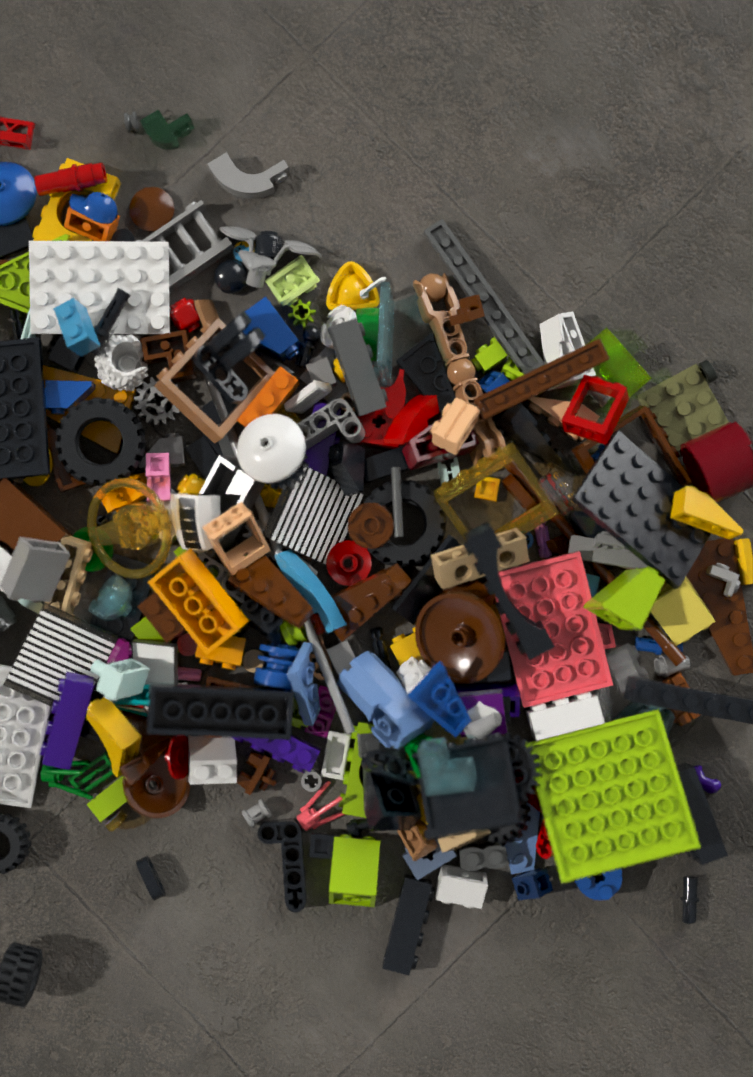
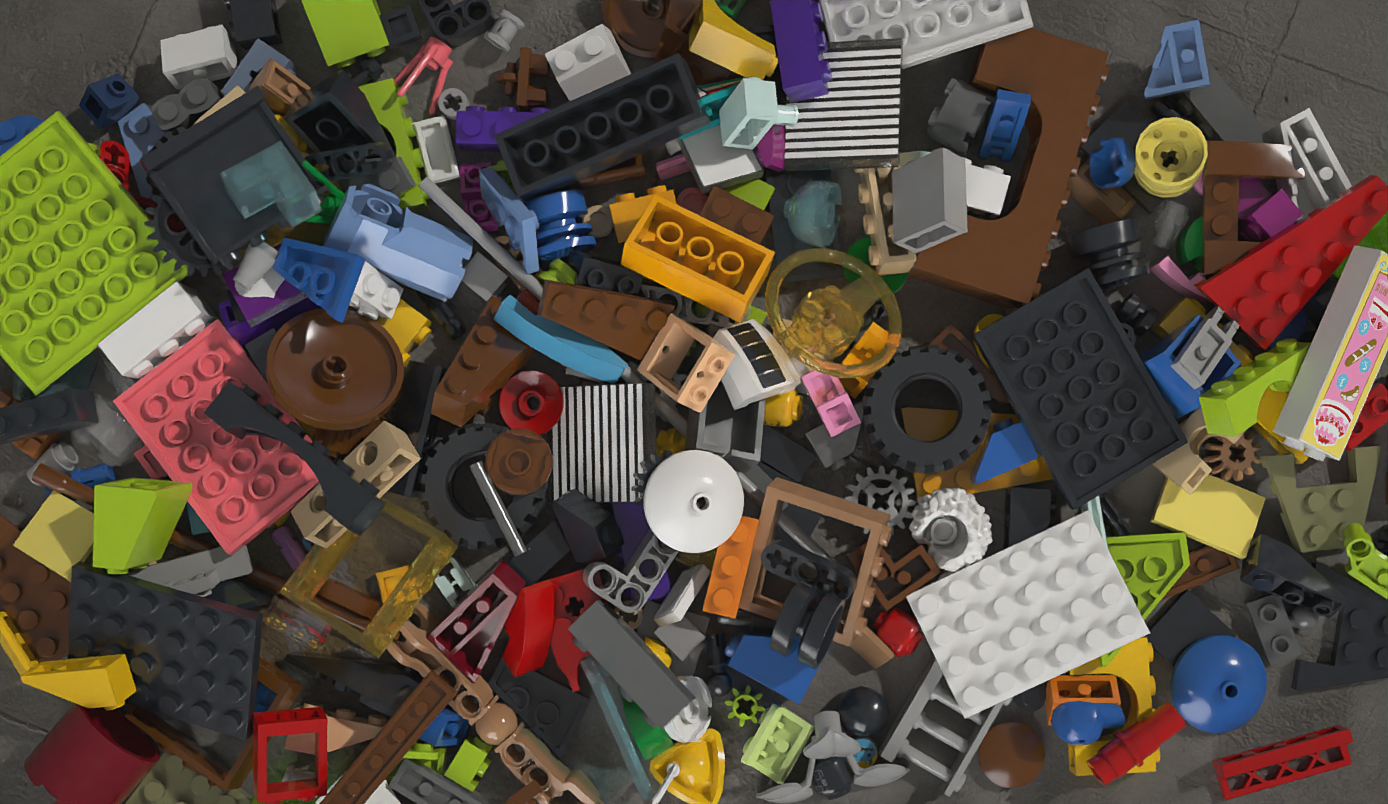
camera: 155 degrees right, 0 degrees up
dark azure brick [53,298,100,357] -> none
black pin [91,288,131,357] -> none
red dish [165,735,188,780] -> none
light nougat brick [430,398,480,455] -> none
reddish brown tile [546,534,569,556] -> none
light grey bracket [706,563,740,597] -> none

